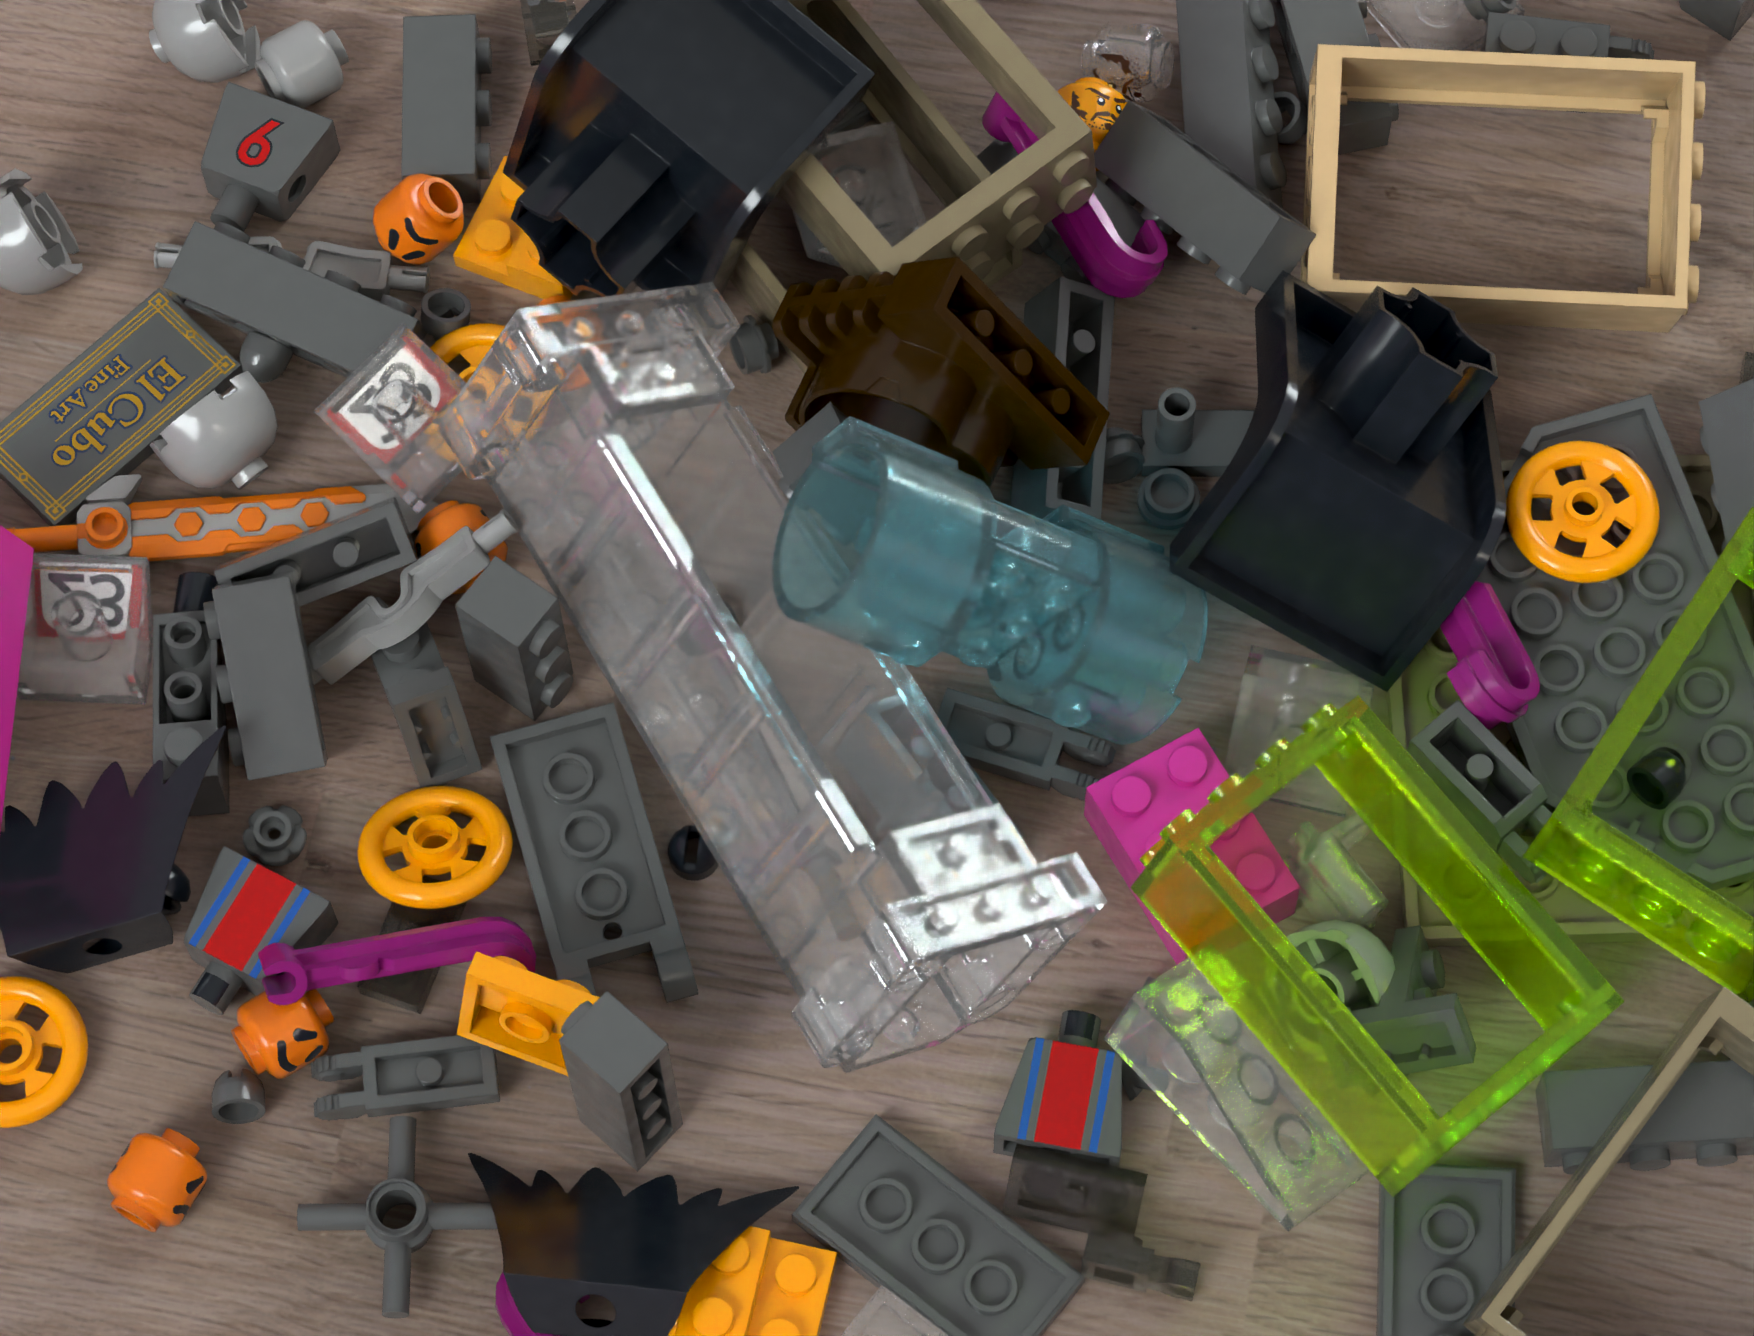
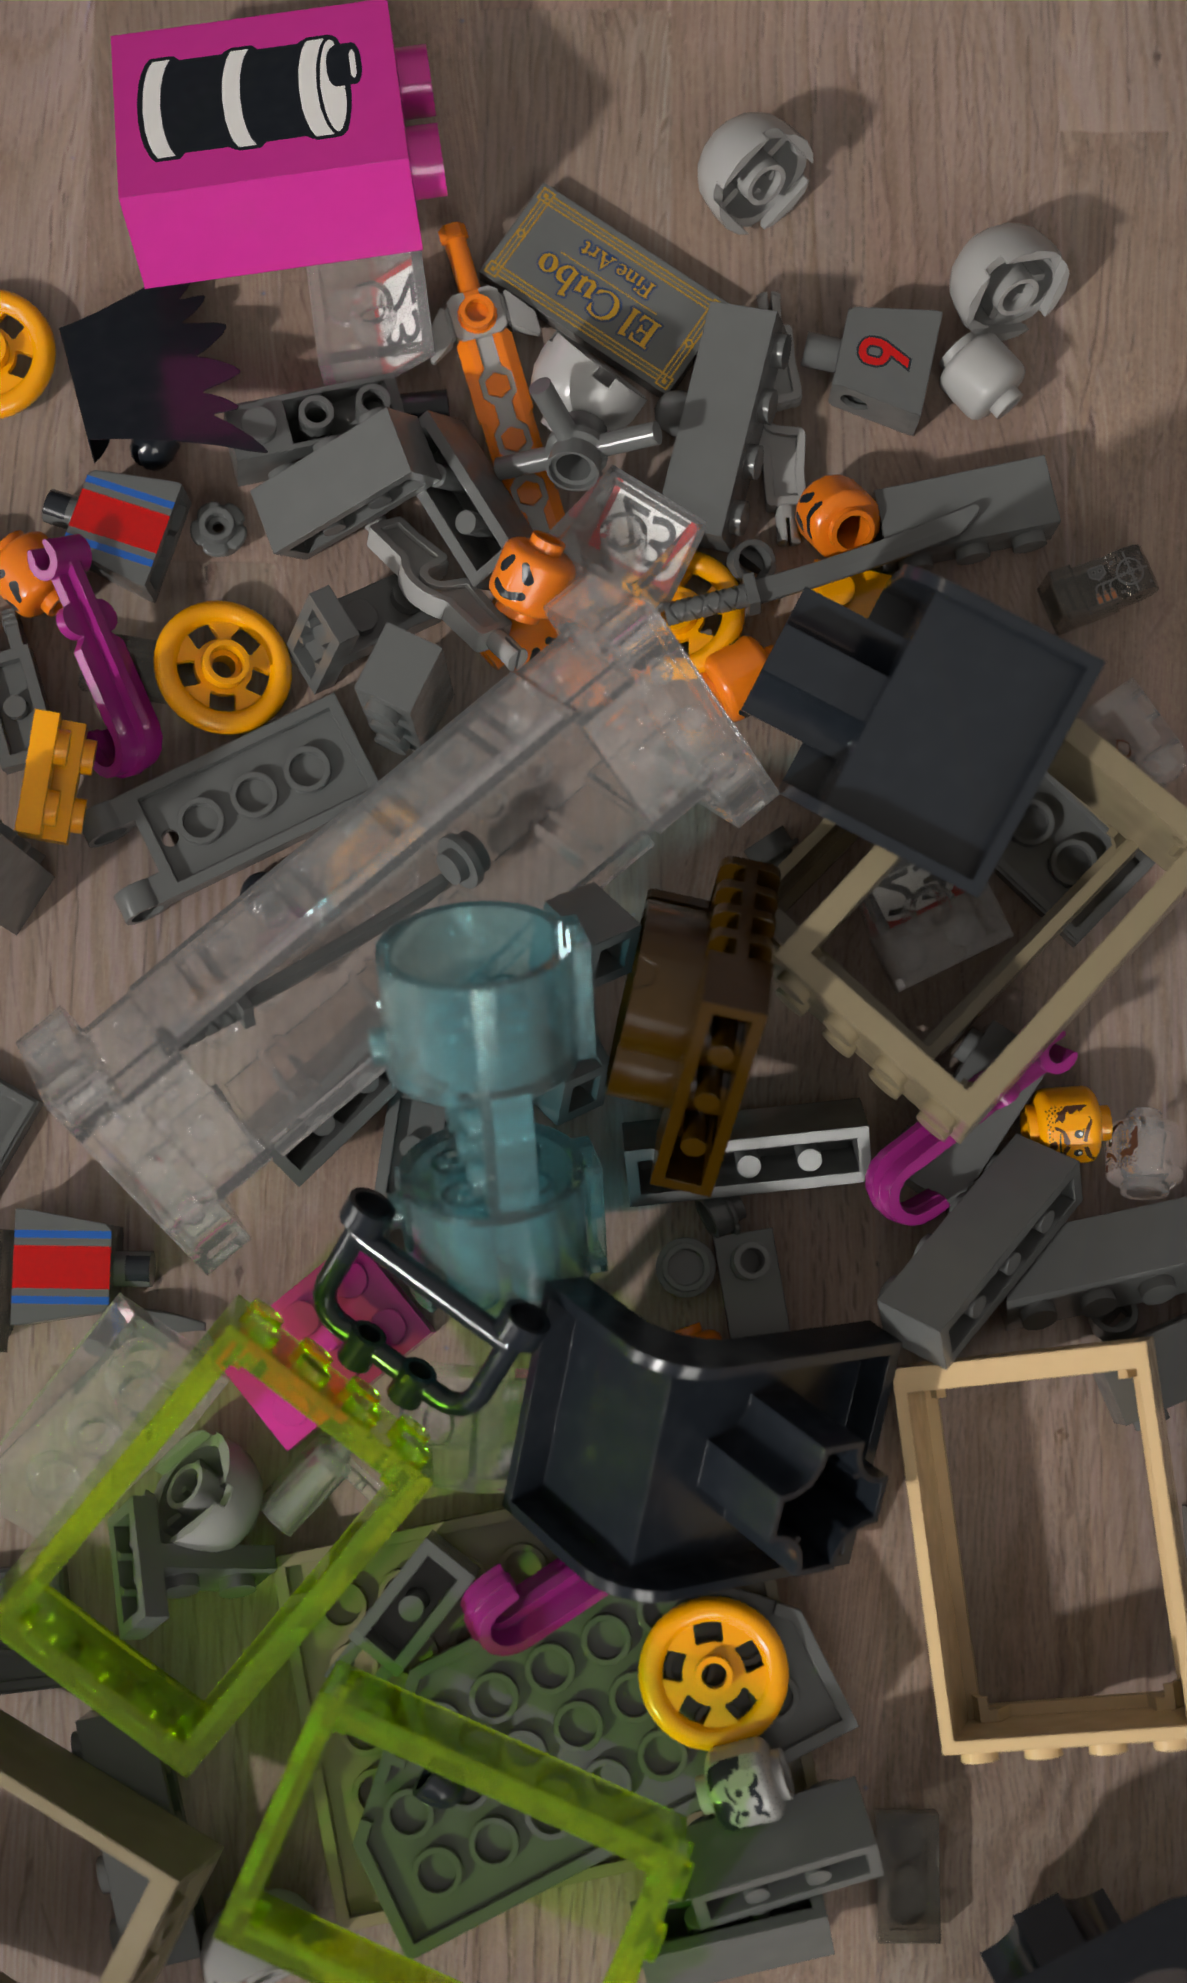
camera: 80 degrees right, 15 degrees up
none -> black bar [312,1187,551,1417]
none -> orange head [489,530,576,625]
none -> dark grey bar [494,377,662,514]
none -> dark grey sword [663,504,980,626]
none -> light grey head [695,1736,794,1831]

